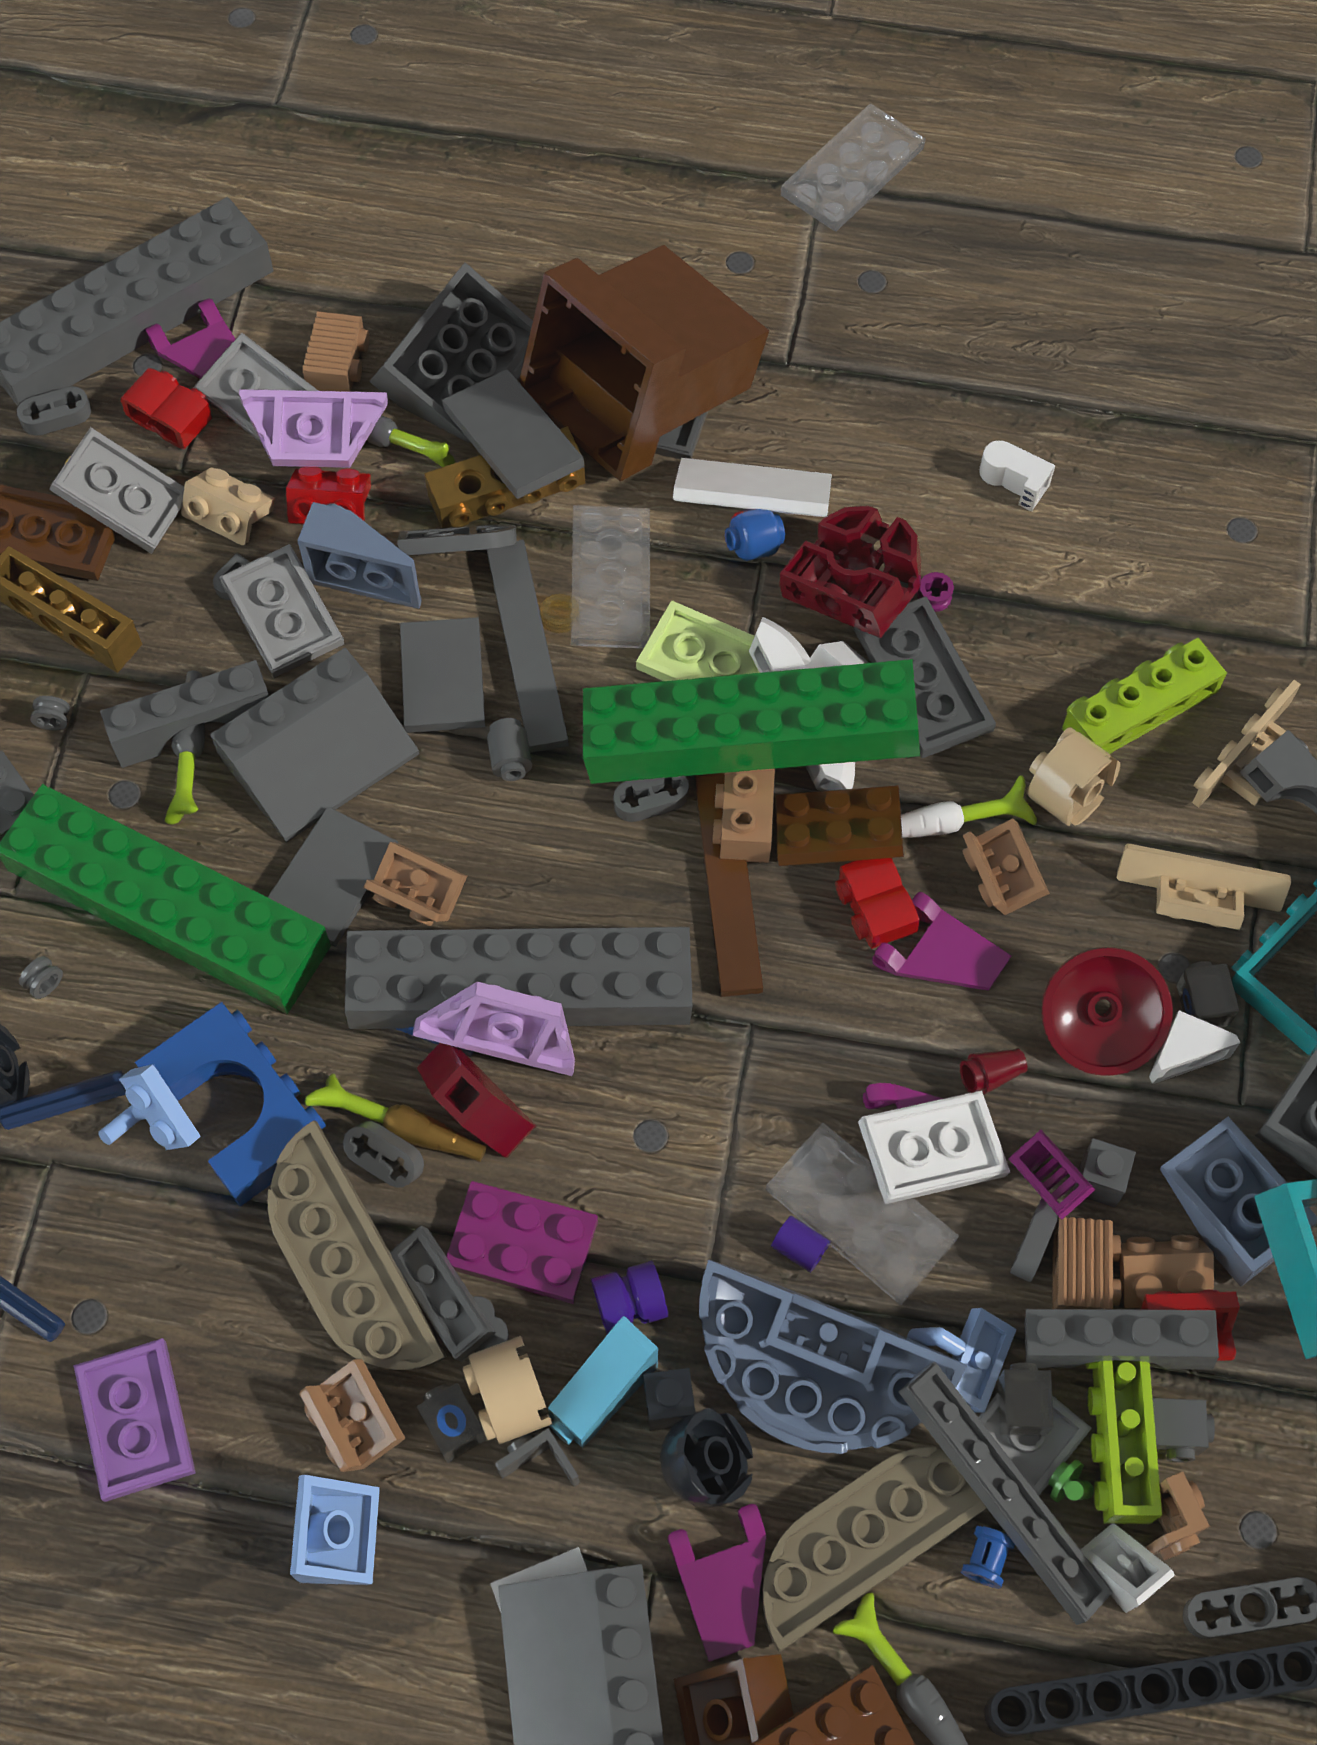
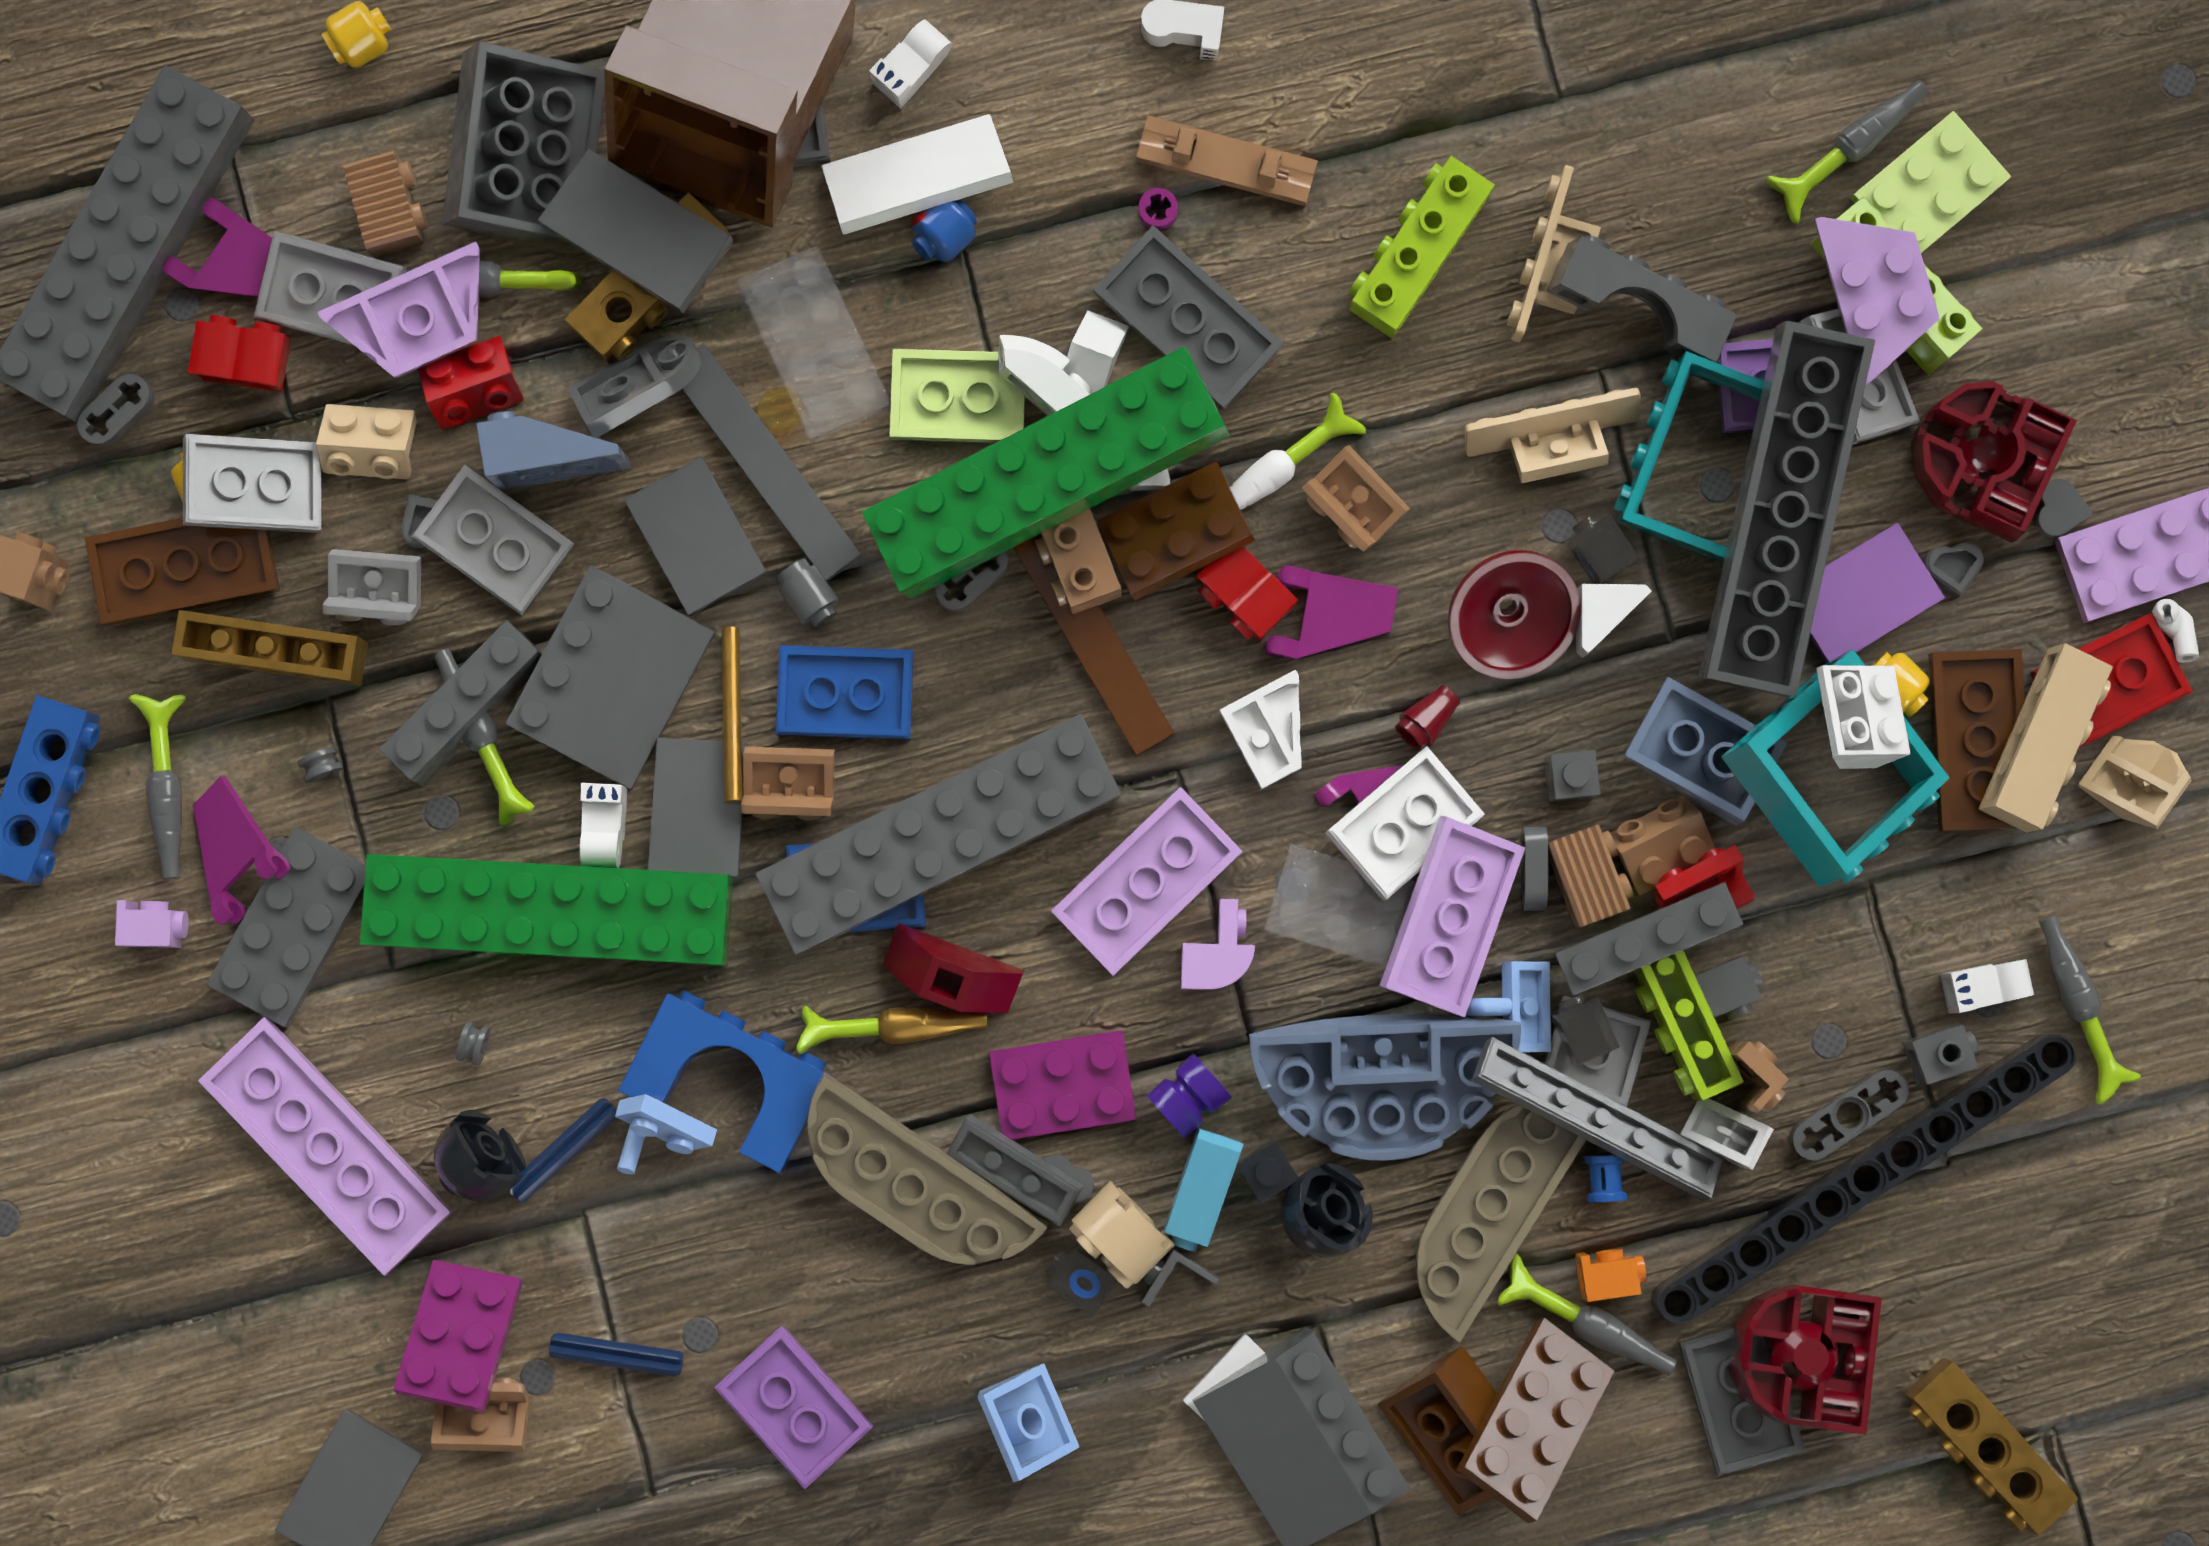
camera: 25 degrees left, 20 degrees up
medium nougat bracket [299,1359,406,1472] -> none
dark grey beam [343,1121,424,1187] -> none
lavender wing [412,982,575,1076] -> none
magenta flag [668,1504,766,1662] -> none
dark purple piece [771,1215,831,1273] -> none
dark red connector [780,506,921,638] -> none
magenta slope [1008,1130,1095,1219] -> none
tan brick [1026,727,1120,826] -> none
bright green plate [1048,1460,1094,1502] -> none
none -> yellow head [322,1,392,68]
none -> light grey bracket [322,549,421,625]
none -> white leg [580,783,628,868]
none -> pearl gold bar [722,627,742,804]
none -> blue tile [776,645,914,740]
none -> white leg [869,19,953,109]
none -> lavender plate [1051,787,1243,976]
none -> medium nougat hinge [1136,115,1318,207]
none -> lavender brick [1181,899,1255,990]
none -> white wing [1219,670,1301,790]
none -> lavender plate [1379,816,1525,1017]
none -> orange brick [1575,1249,1647,1302]

